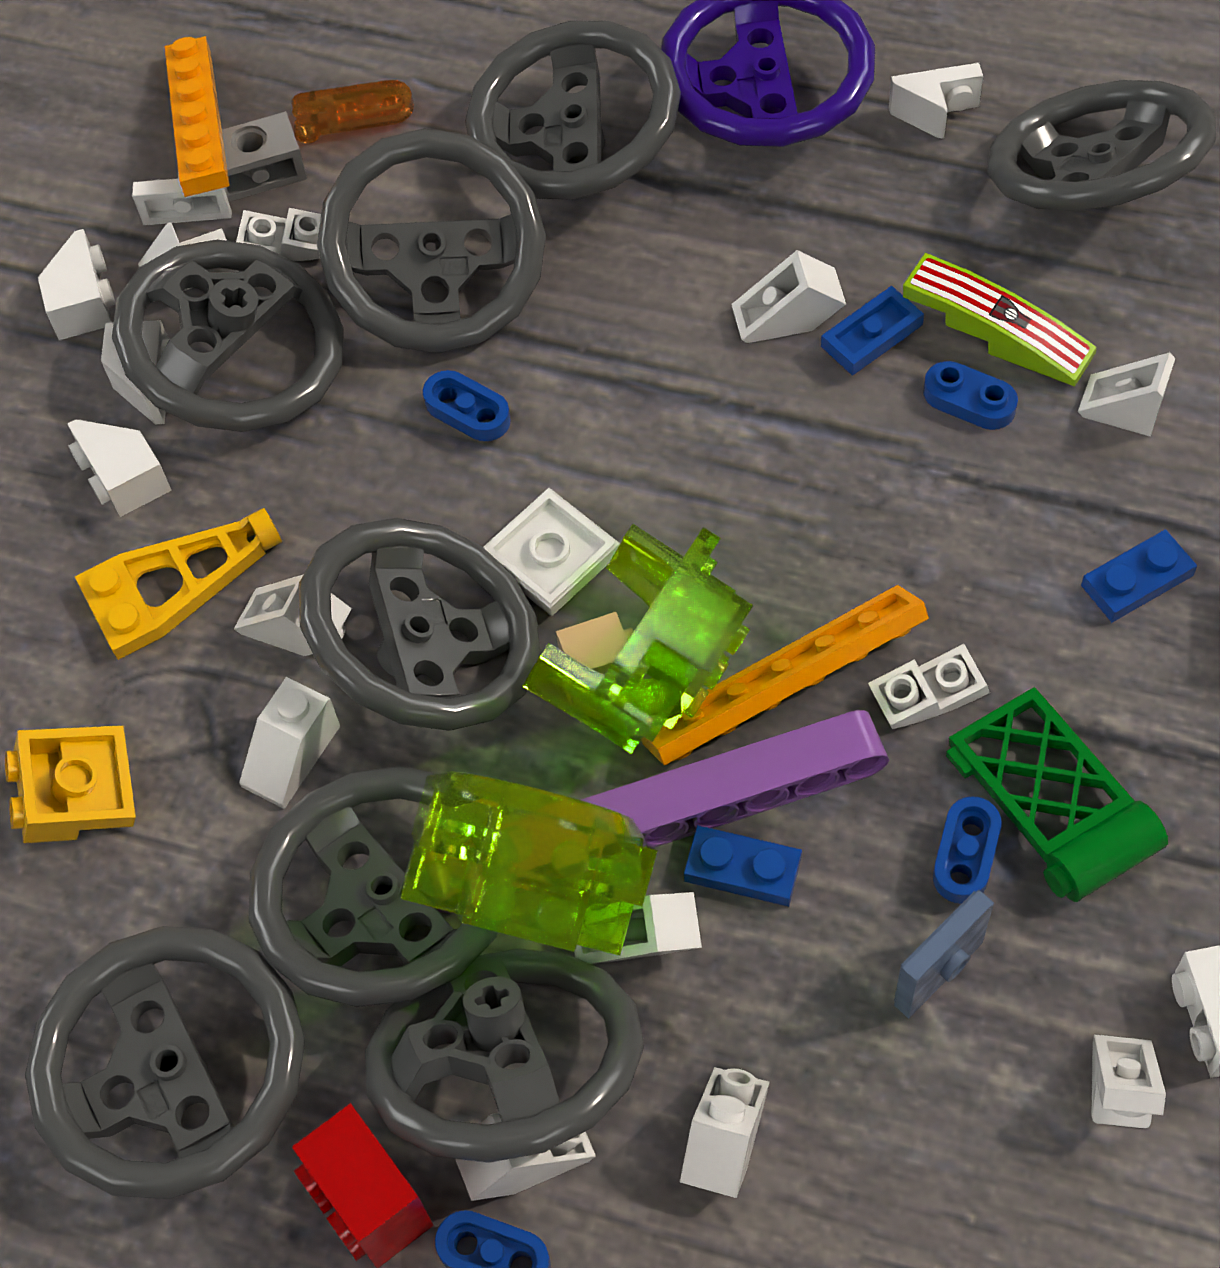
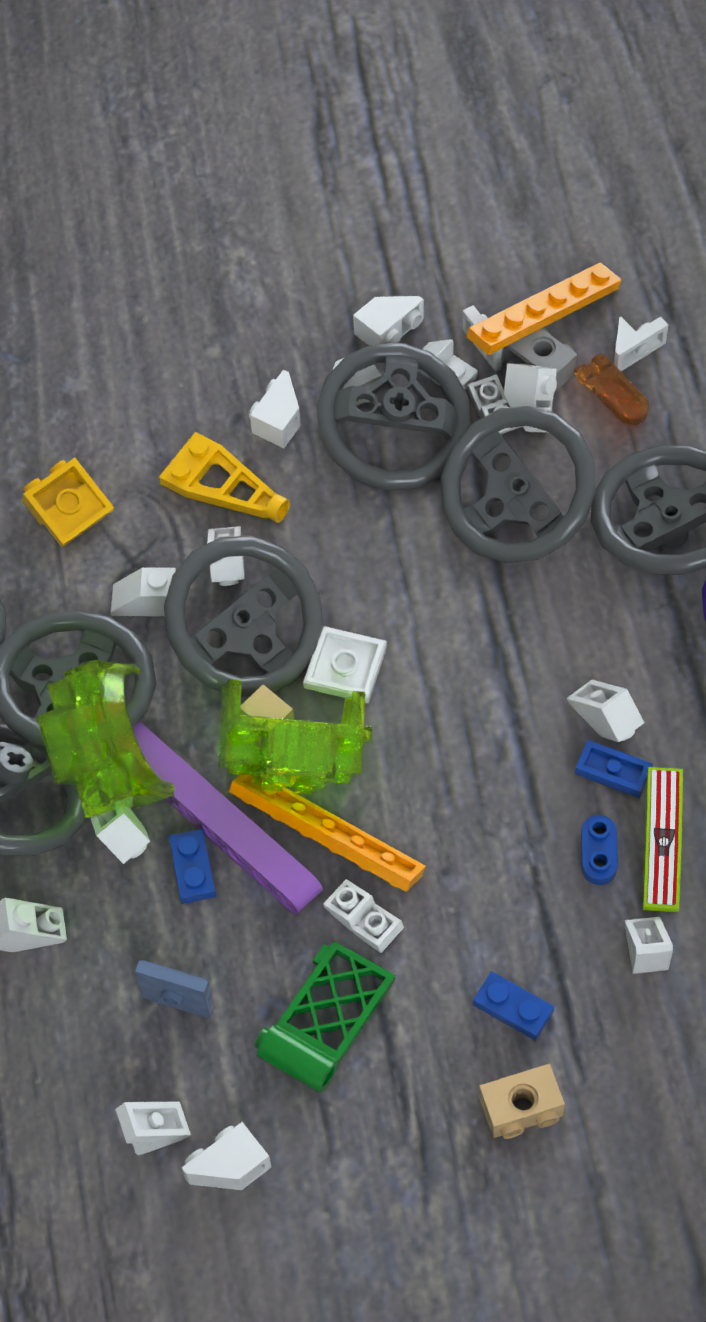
camera: 60 degrees right, 0 degrees up
blue plate [423,370,511,441] -> none
blue plate [933,796,1002,904] -> none
none -> white slope [504,363,557,432]
none -> white slope [613,317,668,374]

